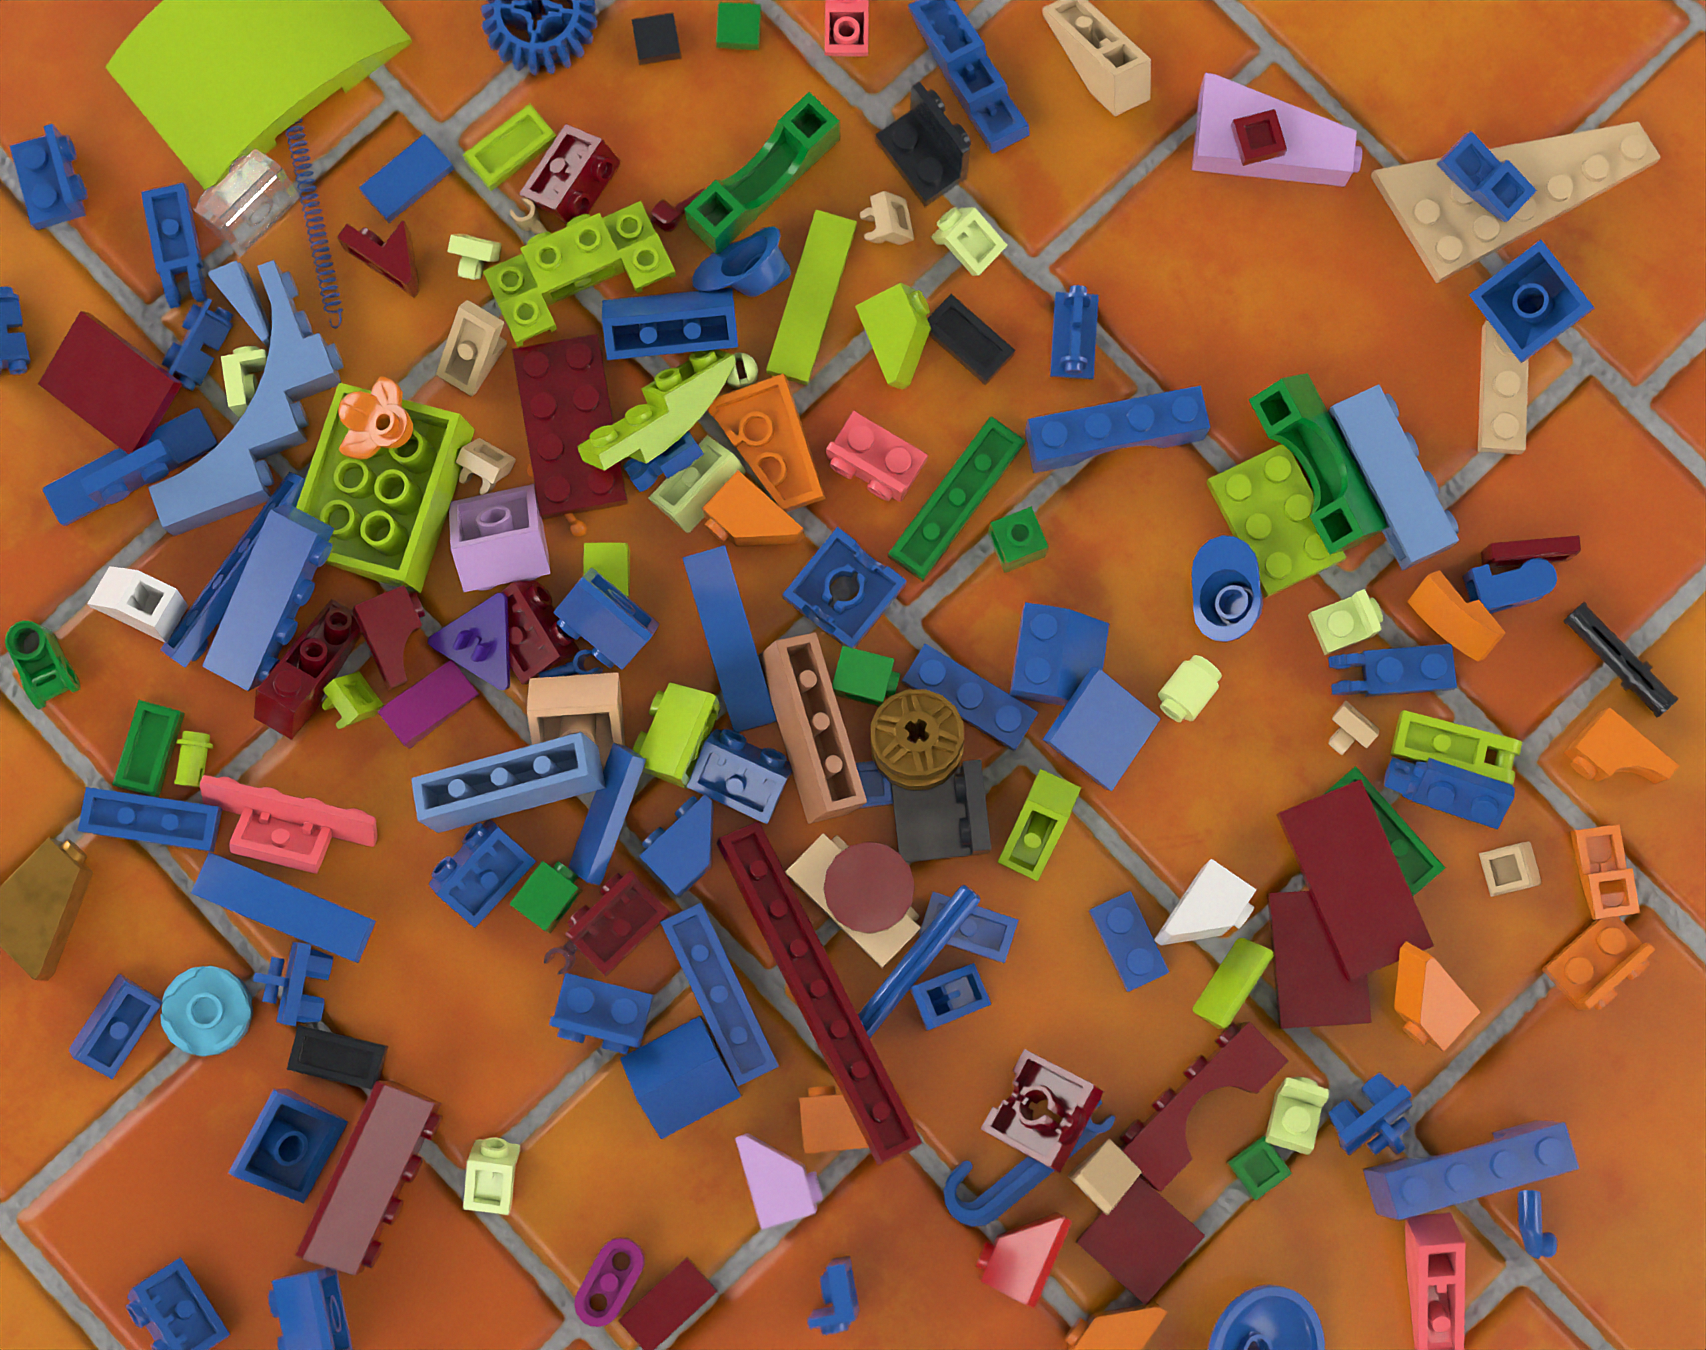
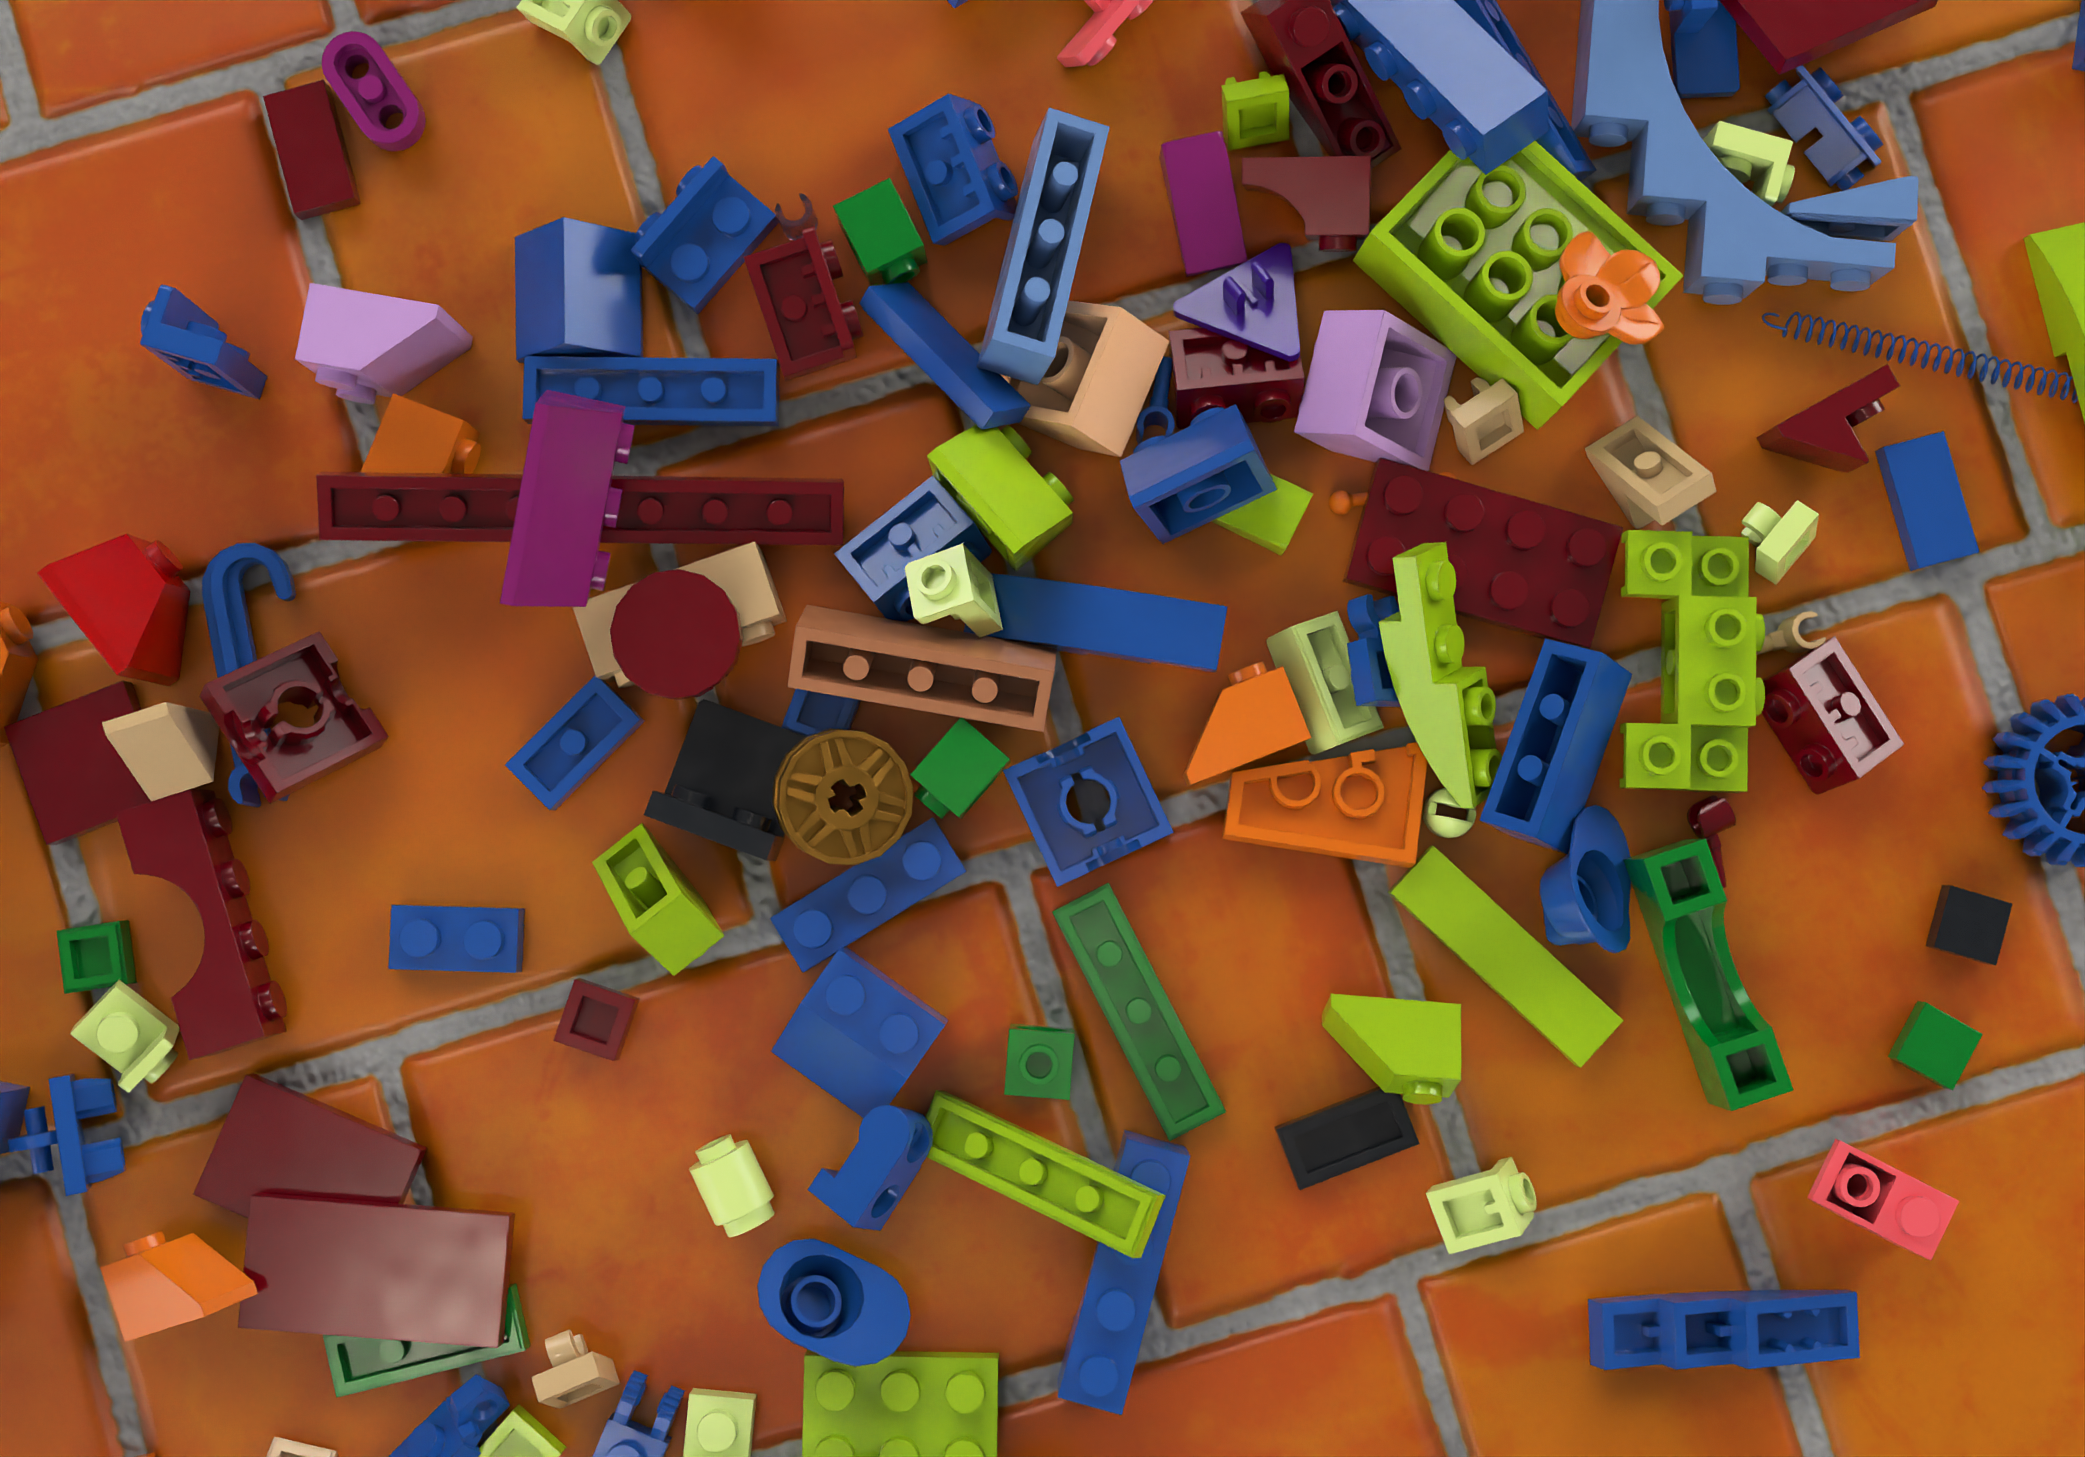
camera: 120 degrees right, 5 degrees up
blue hinge [141,183,207,308] -> none
clear slope [193,149,300,257] -> none
lime tile [463,104,557,192] -> none
blue slope [639,794,714,898] -> none
coral bracket [826,411,928,502] -> none
blue axle [858,885,980,1038] -> none
tan tile [860,191,914,245] -> none
black bracket [875,82,971,207] -> none
blue slope [910,963,991,1031] -> none
tile [1042,667,1161,791] -> none
blue hinge [1050,285,1099,379] -> none
white slope [1154,859,1256,945] -> none
lime slope [1193,938,1274,1029] -> none
none -> magenta slope [500,390,635,607]
none -> dark red plate [553,978,640,1061]
none -> blue leg [808,1105,933,1231]
none -> yellowish green bracket [905,543,1003,638]
none -> lime tile [925,1090,1166,1258]

